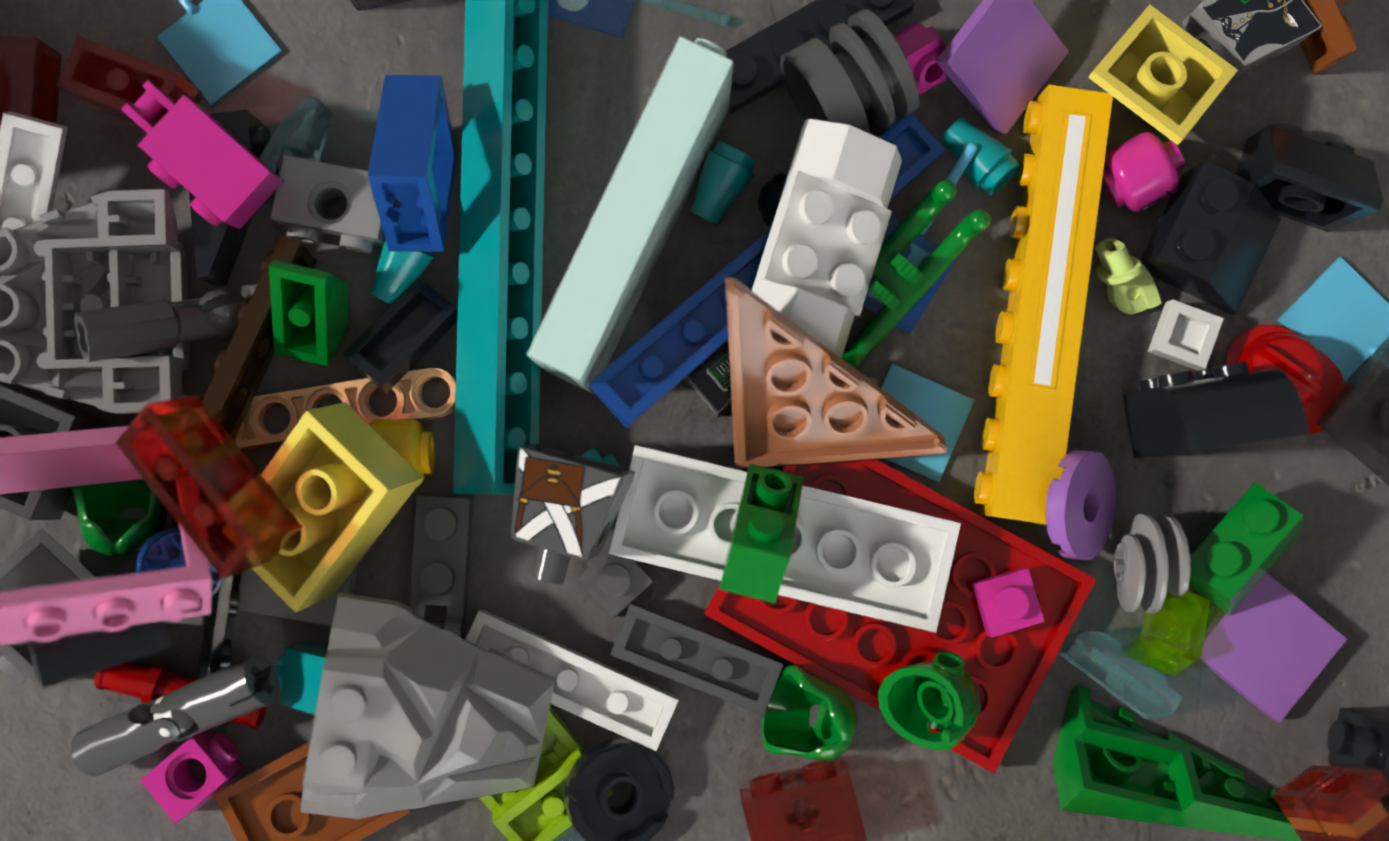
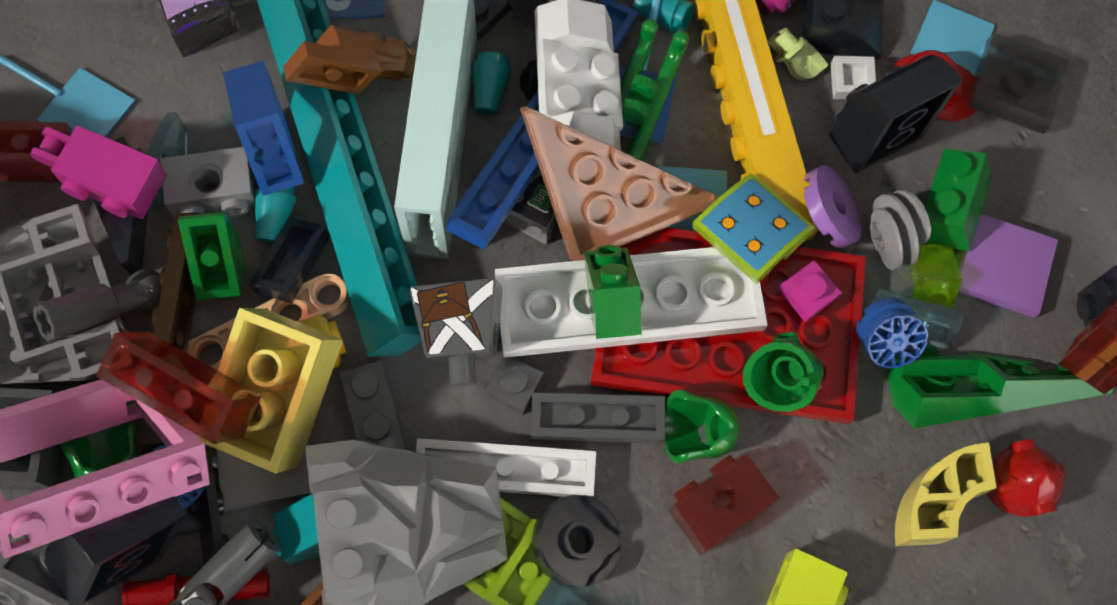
camera: 25 degrees left, 15 degrees down
none -> dark orange plate [283,22,417,95]
none -> dark azure slope [693,173,816,285]
none -> blue wheel [856,298,928,368]

